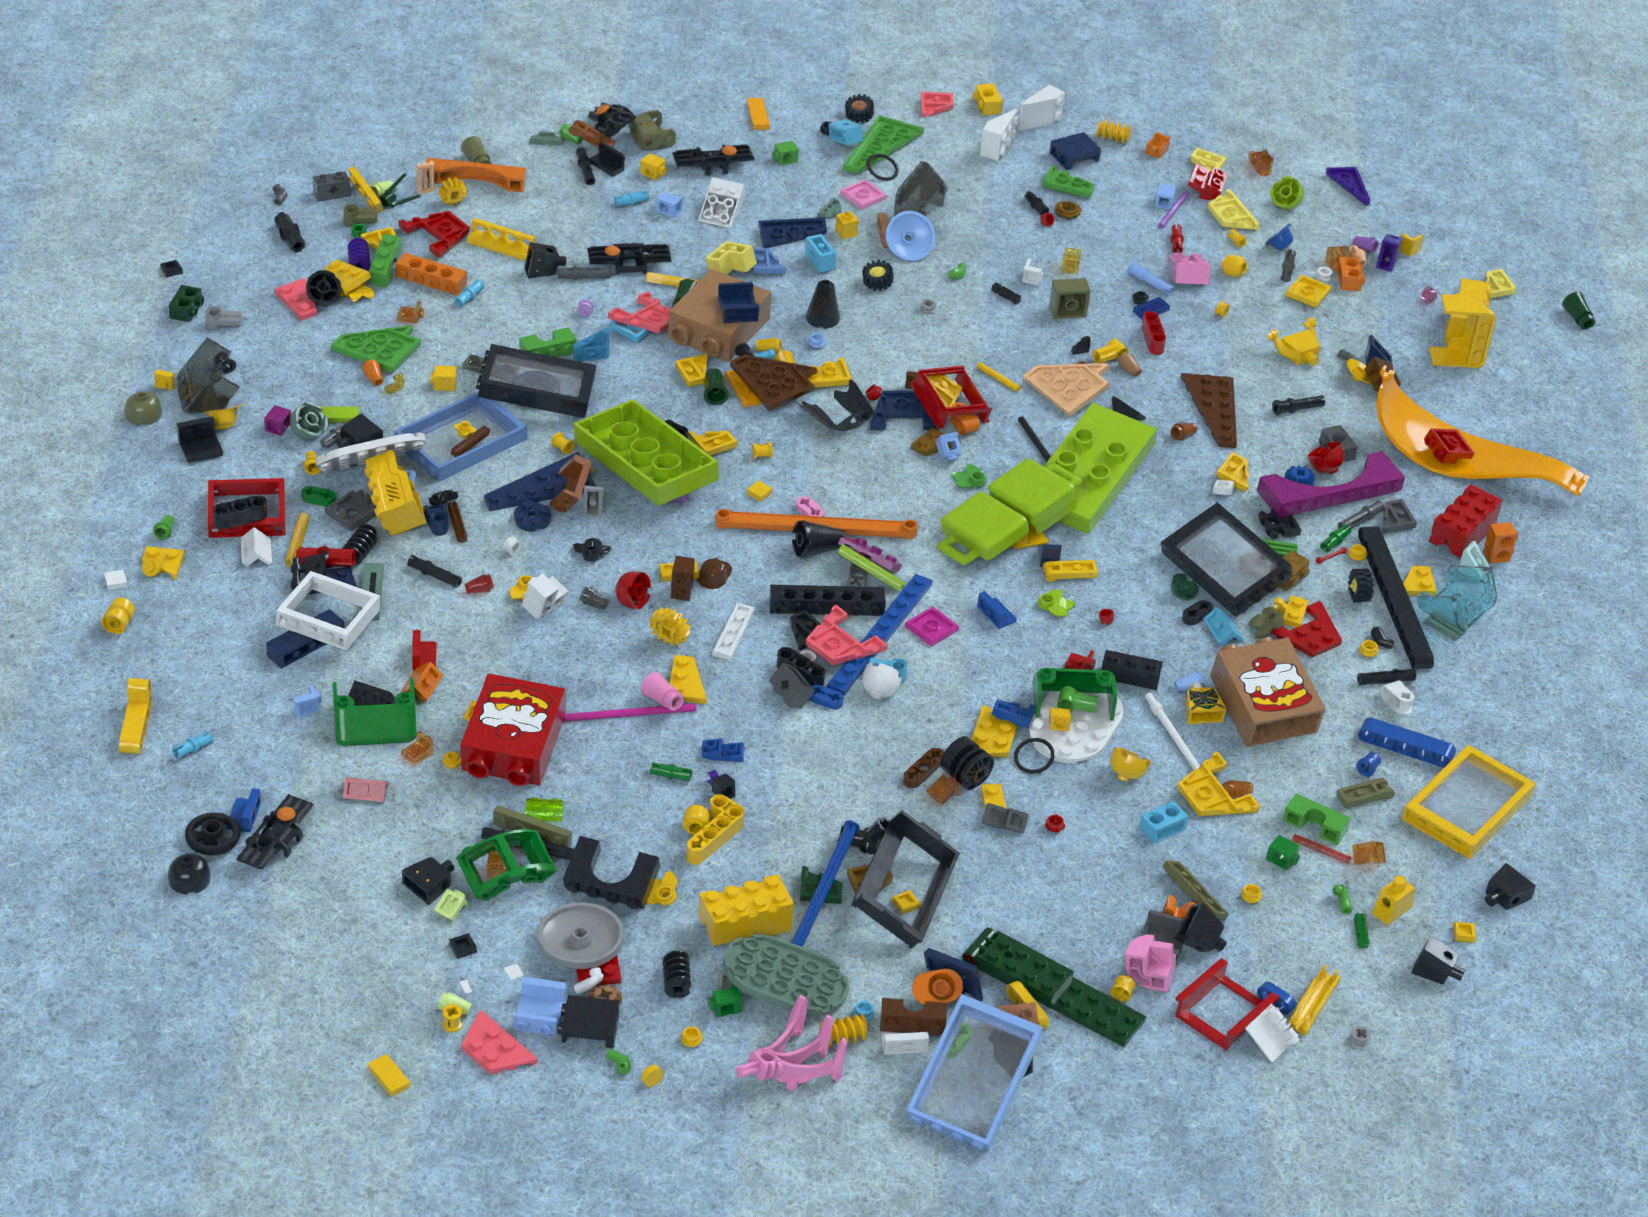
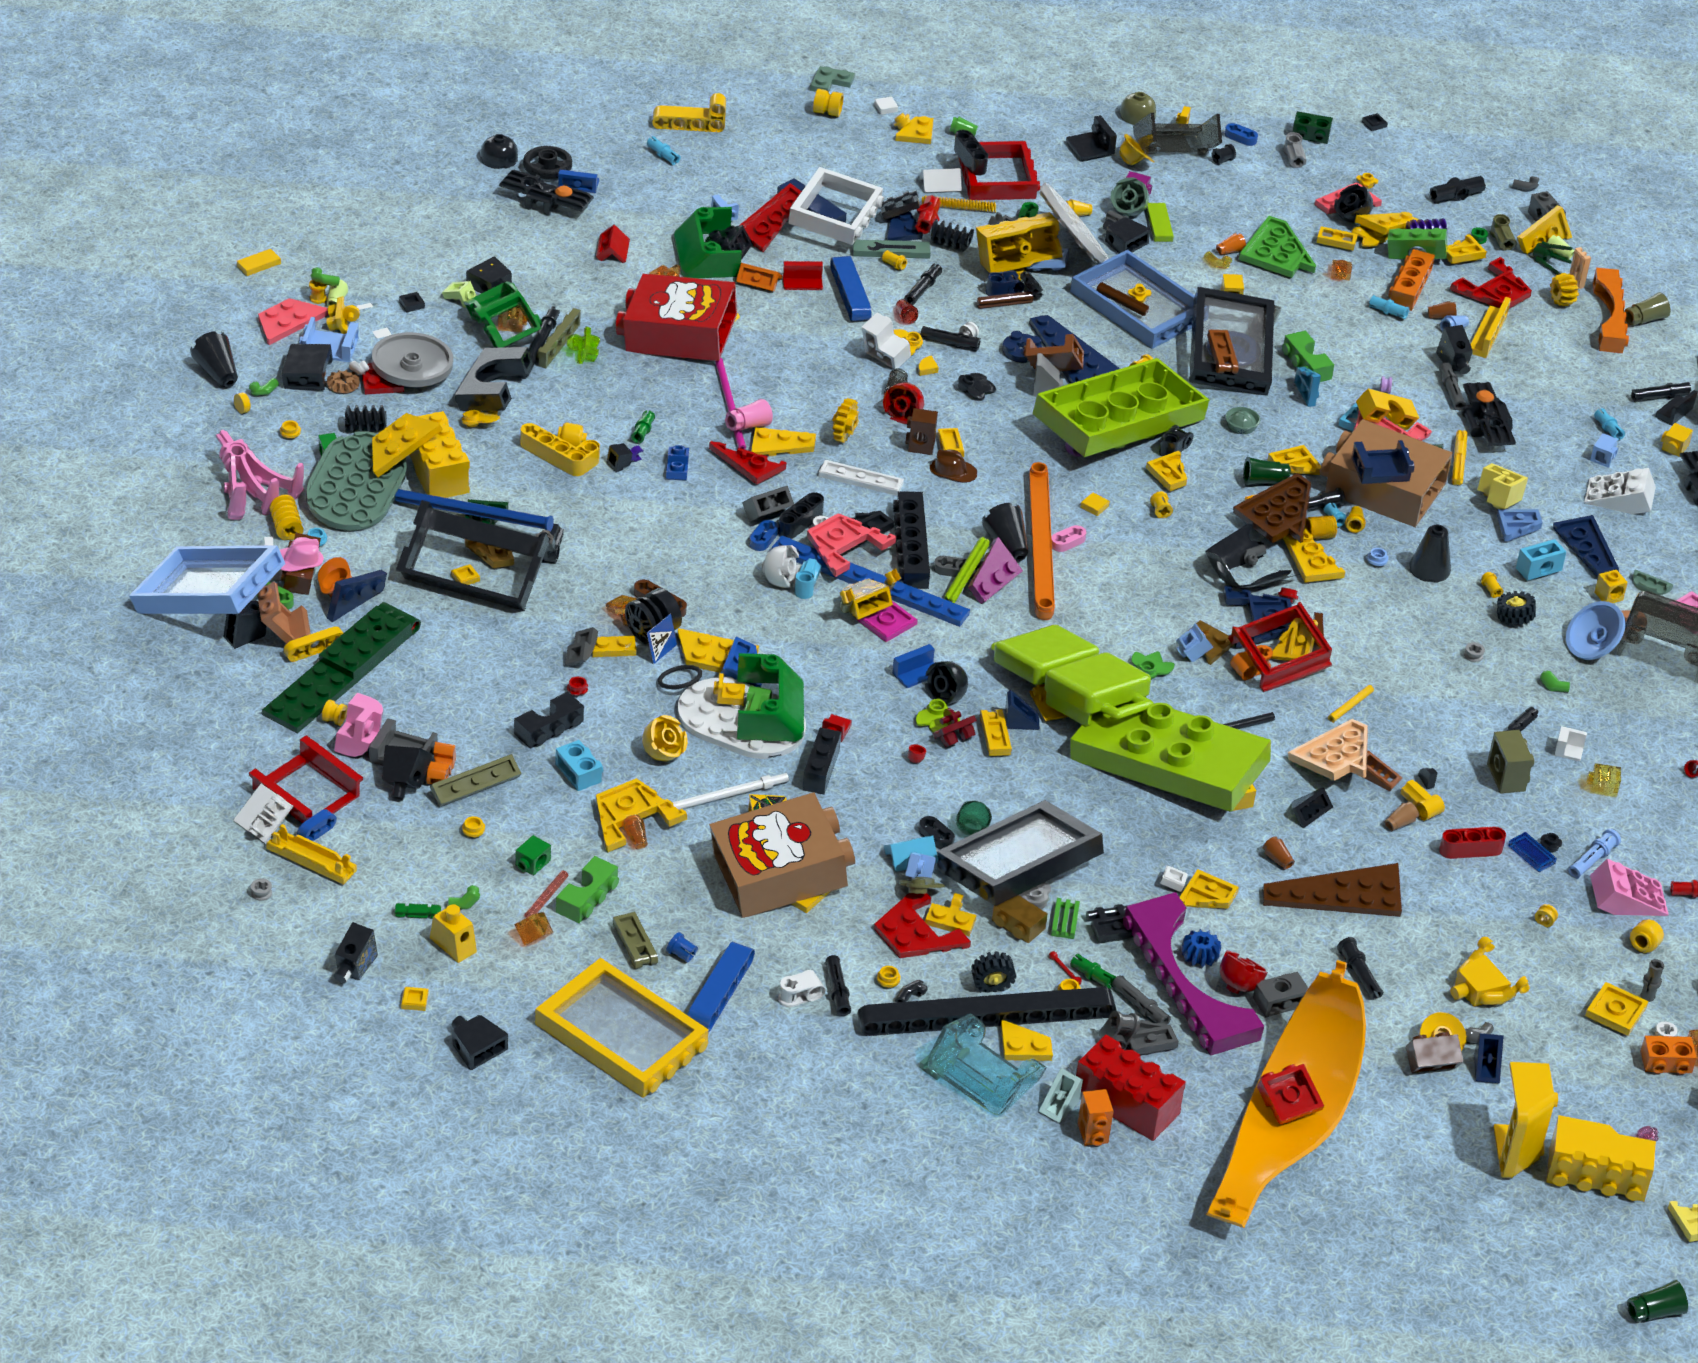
camera: 90 degrees right, 0 degrees up
none -> black cone [190,331,238,387]
none -> bright pink piece [280,537,324,572]
none -> bright green arm [310,267,340,286]
none -> yellow hips [326,296,360,334]
none -> yellow wing [372,413,443,477]
none -> black arch [514,691,584,749]
none -> blue sticker [647,614,677,664]
none -> red wing [709,441,787,485]
none -> red wing [740,183,802,252]
none -> sand green plate [810,66,855,92]
none -> blue beam [830,256,872,321]
none -> torso [839,568,901,620]
none -> yellow pin [882,250,908,270]
none -> light blue bracket [905,852,936,878]
none -> yellow tile [918,355,939,376]
none -> black pin [920,326,981,351]
none -> black cylinder [925,661,968,705]
none -> dark red hips [932,708,977,748]
none -> dark grey piece [1099,1011,1140,1050]
none -> dark orange plate [1207,330,1239,374]
none -> blue beam [1224,123,1258,146]
none -> sand green hat [1225,407,1261,434]
none -> dark grey arm [1244,544,1266,566]
none -> yellow piece [1316,226,1358,251]
none -> yellow plate [1356,173,1379,189]
none -> yellow arch [1356,388,1419,430]
none -> dark orange cone [1428,301,1457,319]
none -> light blue cone [1440,315,1469,331]
none -> yellow pin [1481,572,1504,598]

